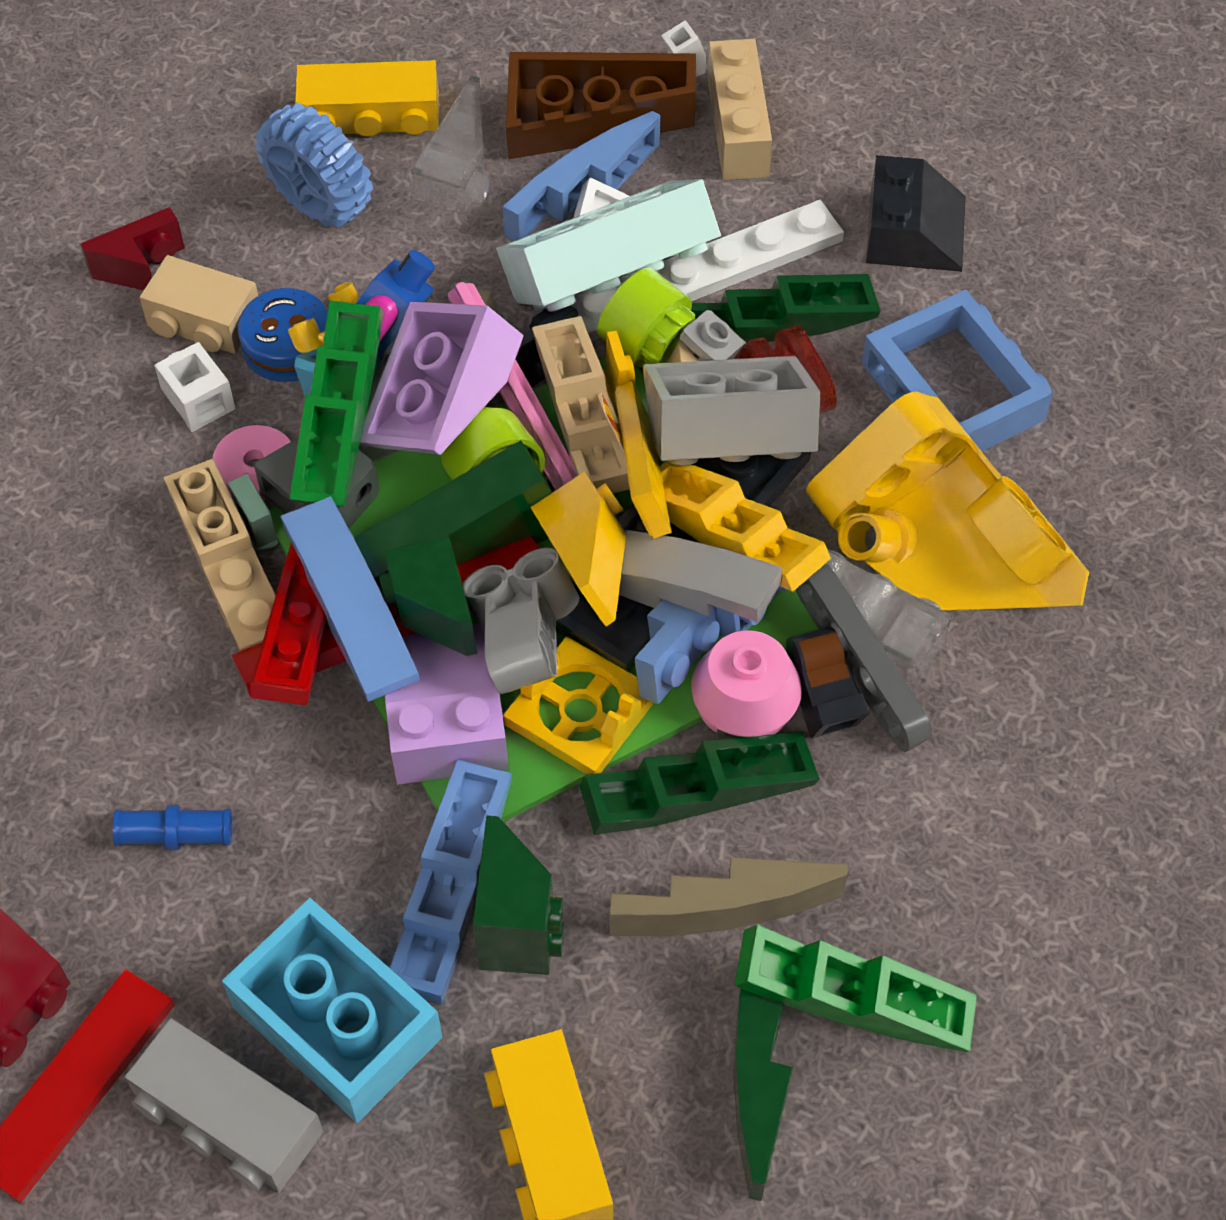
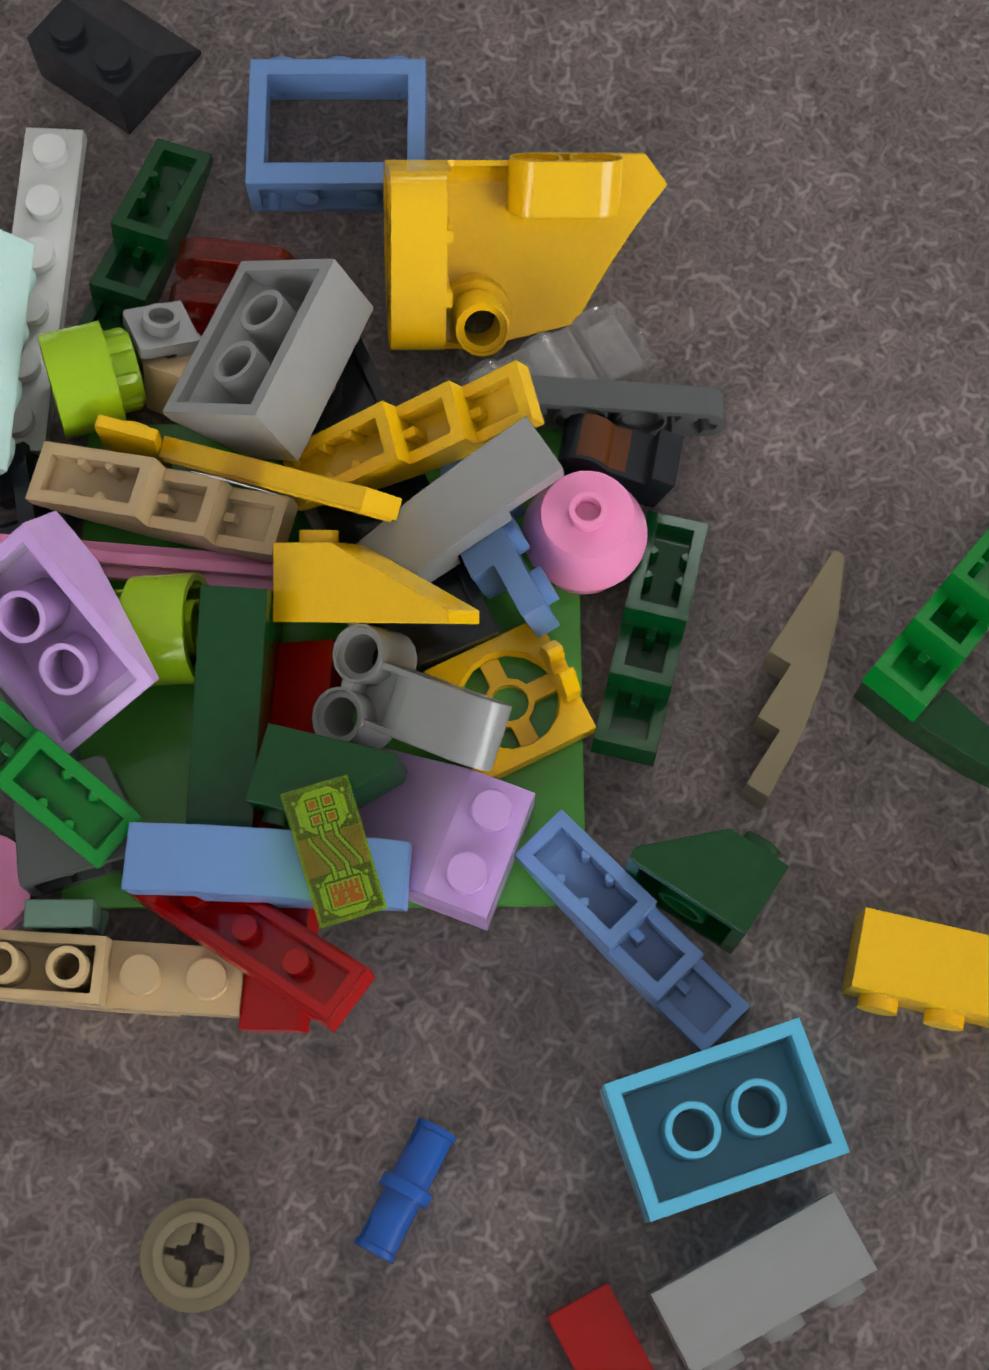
camera: 60 degrees left, 15 degrees up
none -> dark tan gear [140,1198,251,1313]
none -> clear neon green tile [280,774,387,929]

